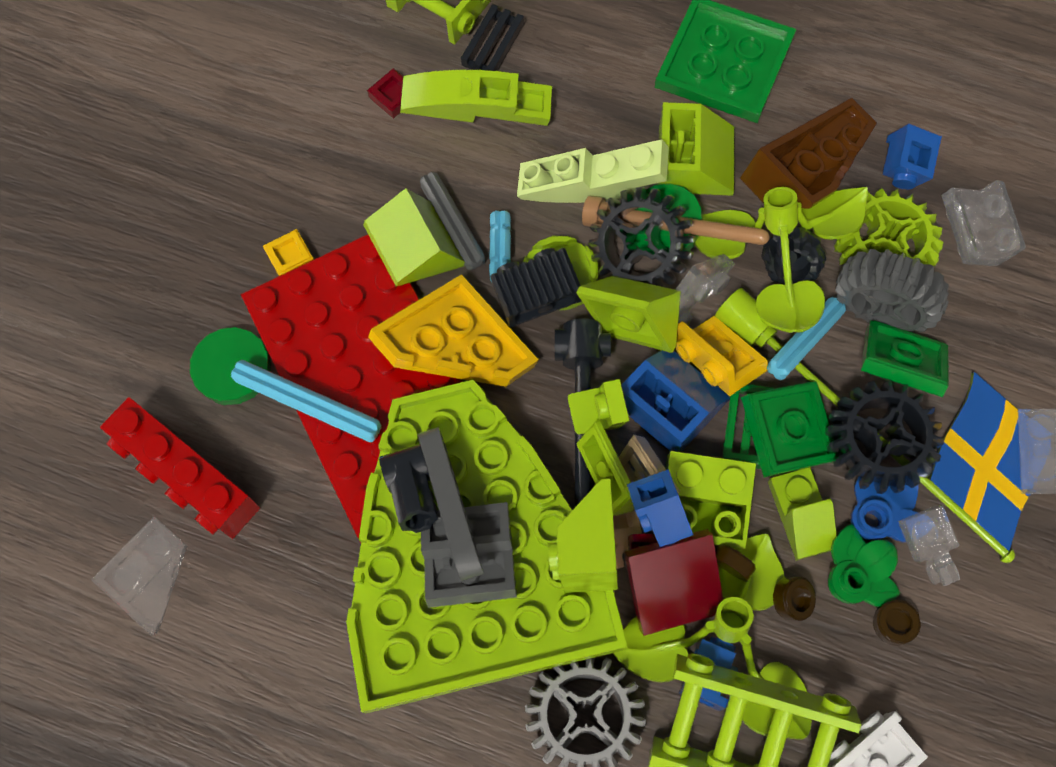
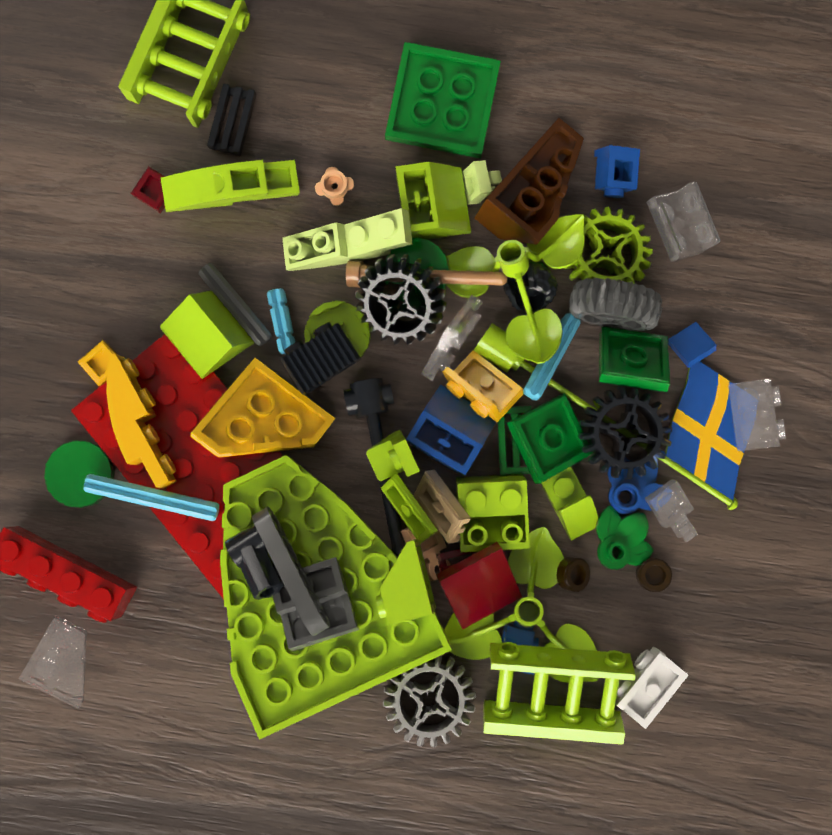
camera: 15 degrees left, 15 degrees up
lime slope [576,276,681,353] -> none
blue brick [627,469,693,547] -> none
dark brown tile [715,544,756,582] -> none
none -> yellow slope [107,353,177,488]
none -> light nougat plate [315,167,354,206]
none -> yellowish green tile [462,160,502,205]
none -> blue tile [668,322,717,368]

